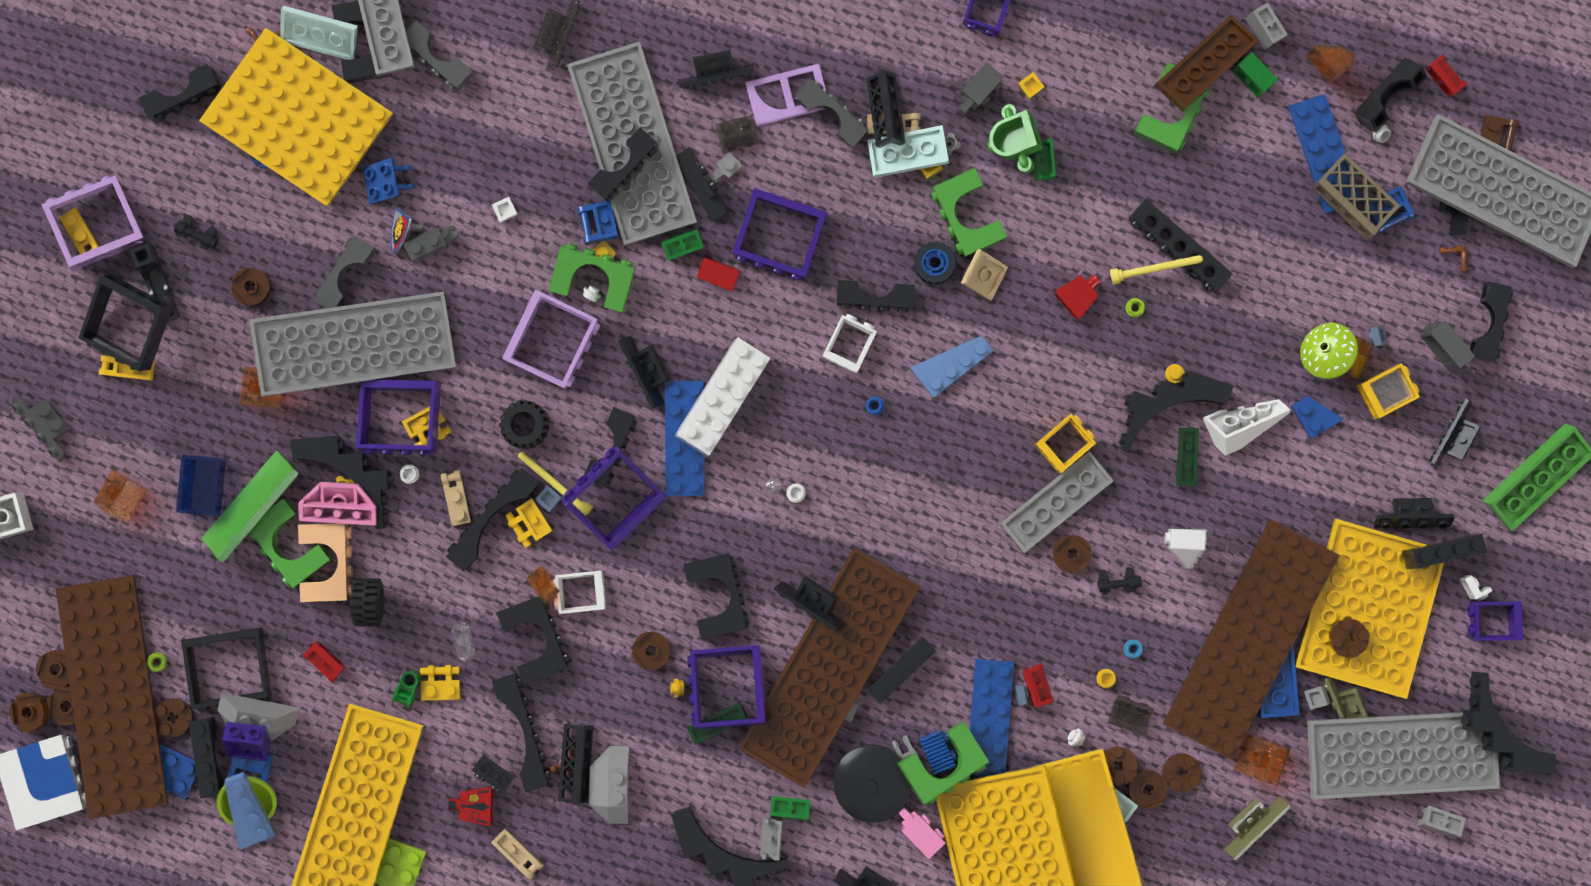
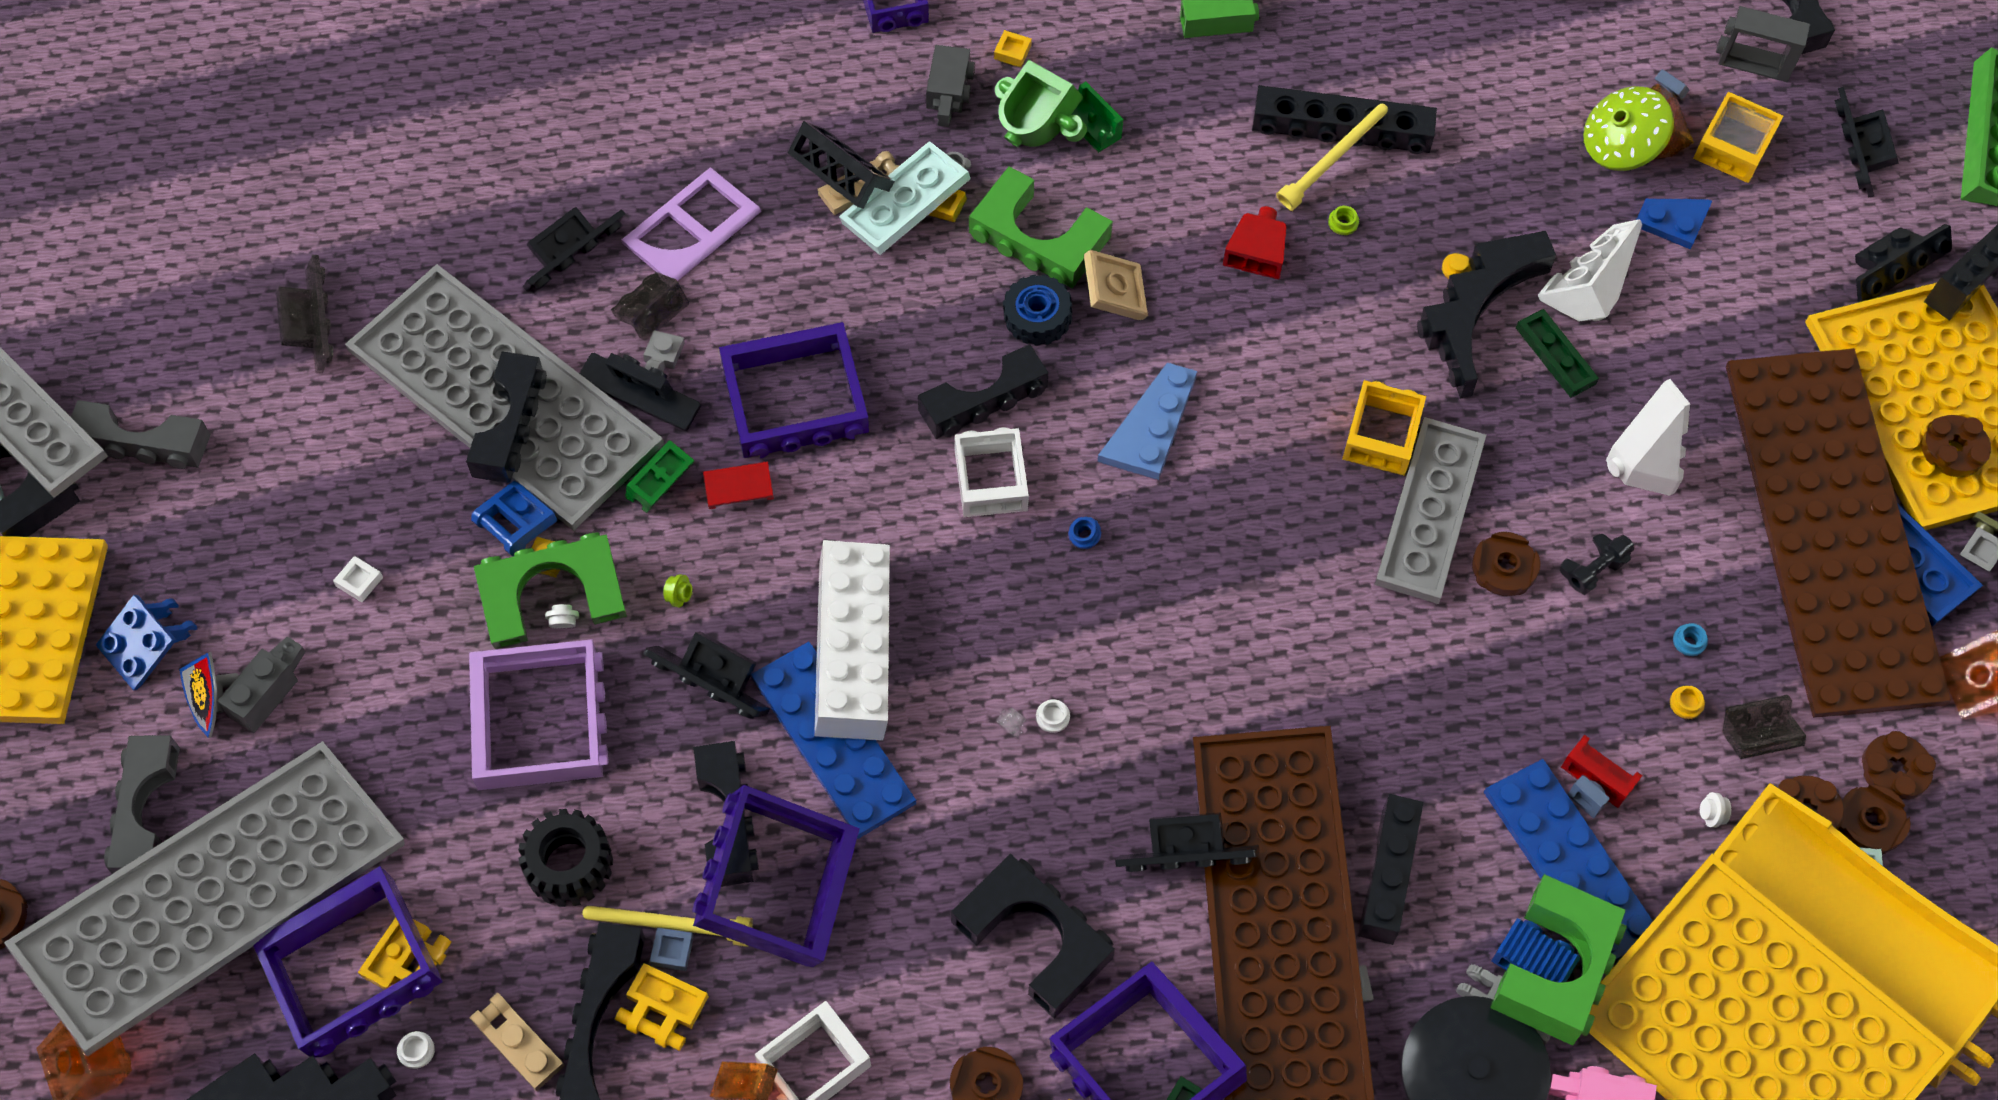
camera: 30 degrees left, 25 degrees down
dark grey arch [794,79,868,149] -> none
none -> lime plate [663,574,692,608]

